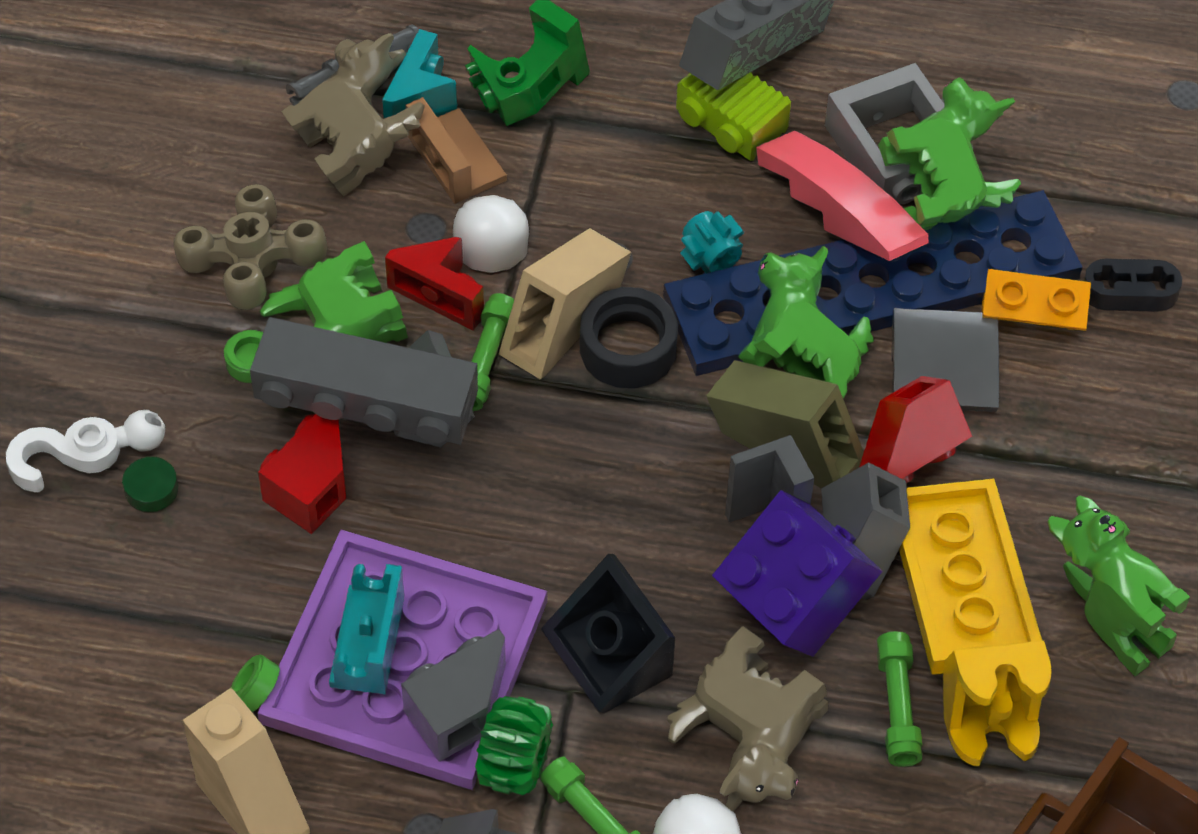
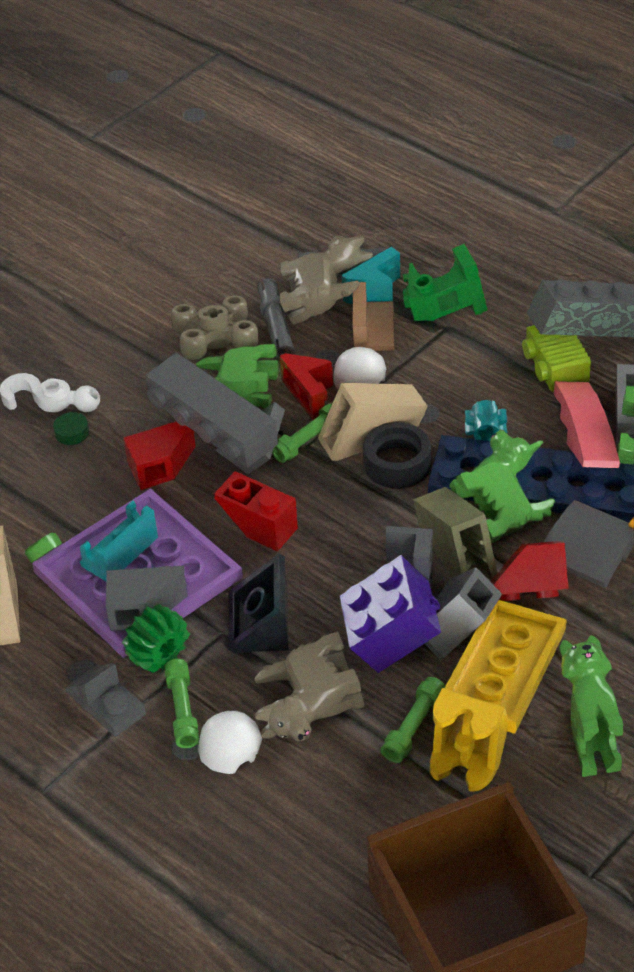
camera: 35 degrees right, 10 degrees down
none -> red slope [214,471,298,552]
none -> dark grey pin [257,278,295,361]

